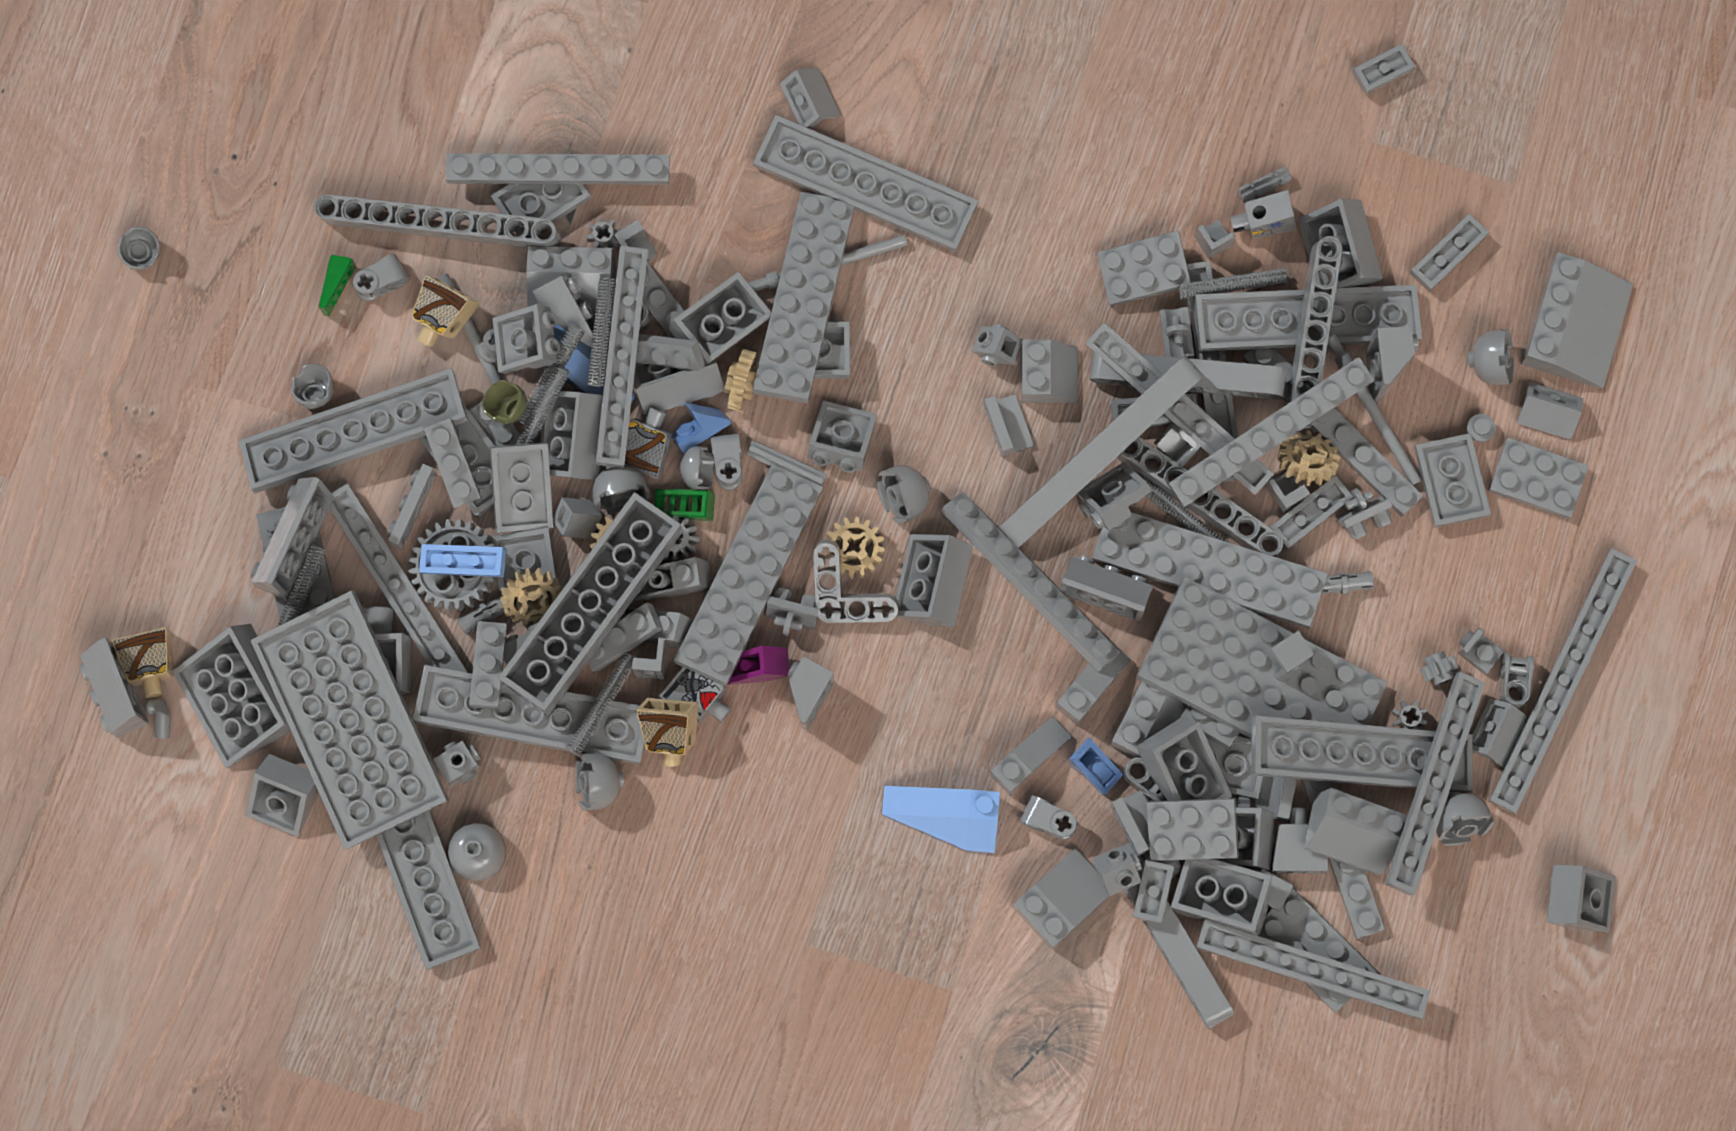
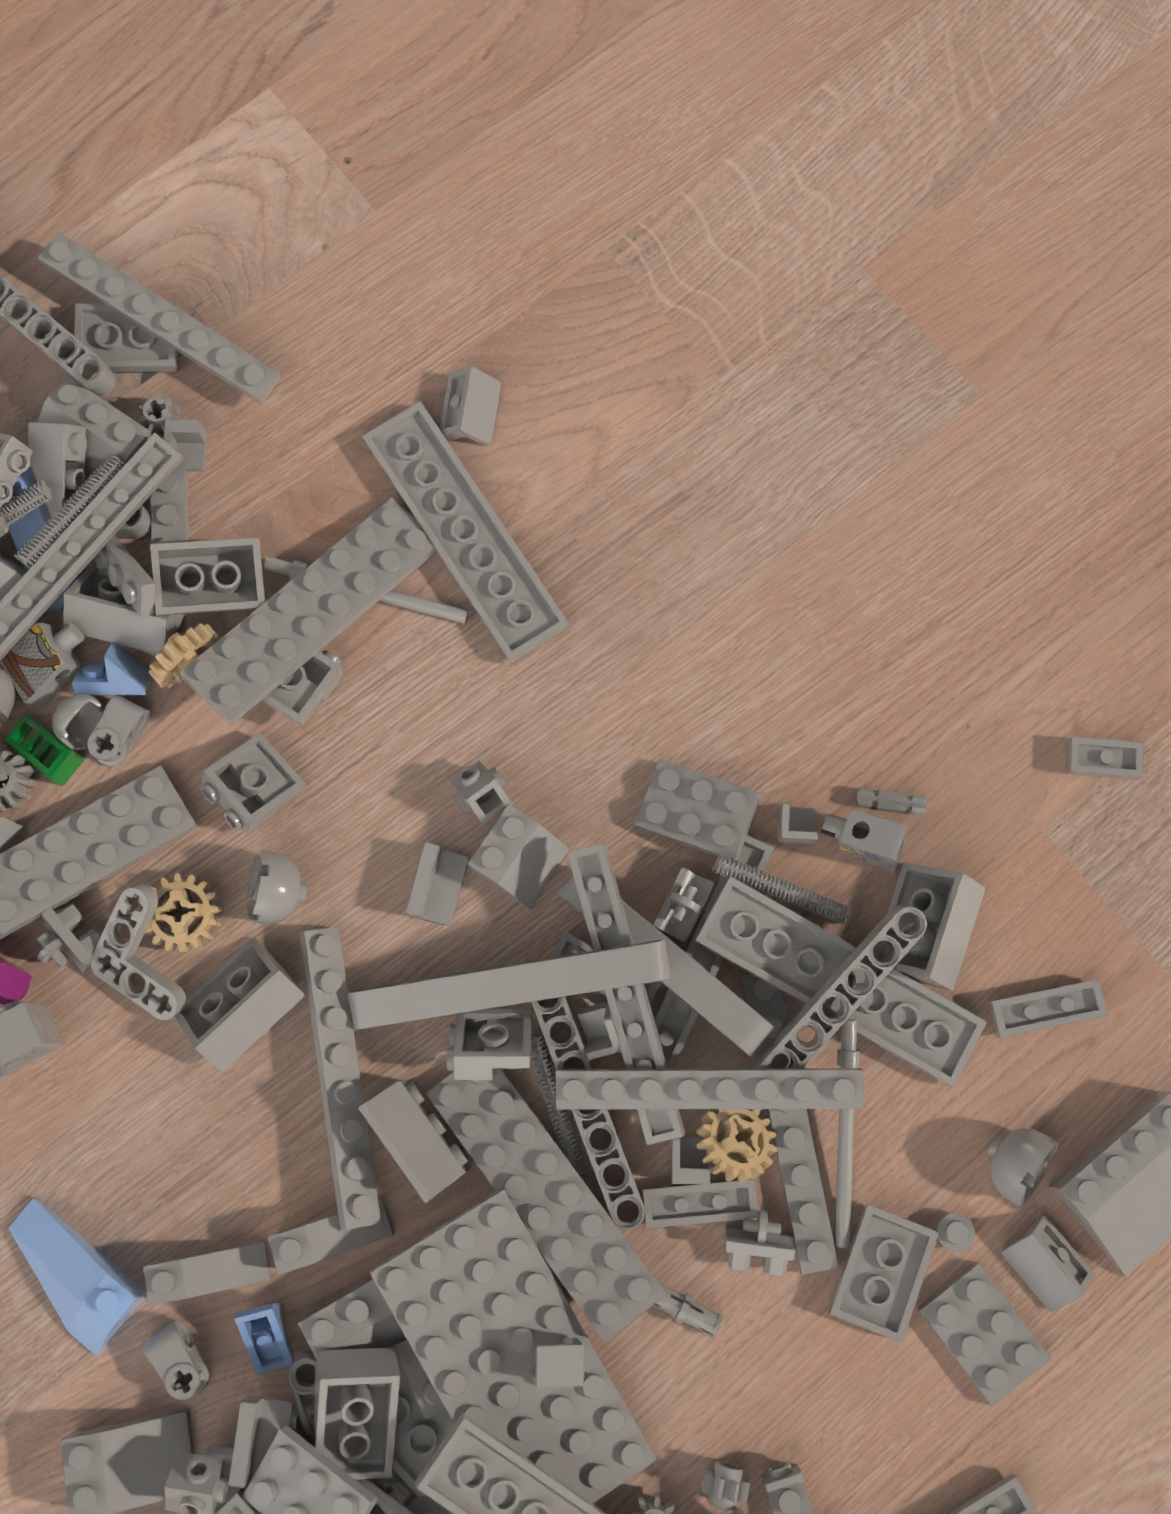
camera: 30 degrees right, 0 degrees up
light grey axle [747,441,827,487] -> none
light grey slope [1366,325,1418,404] -> none

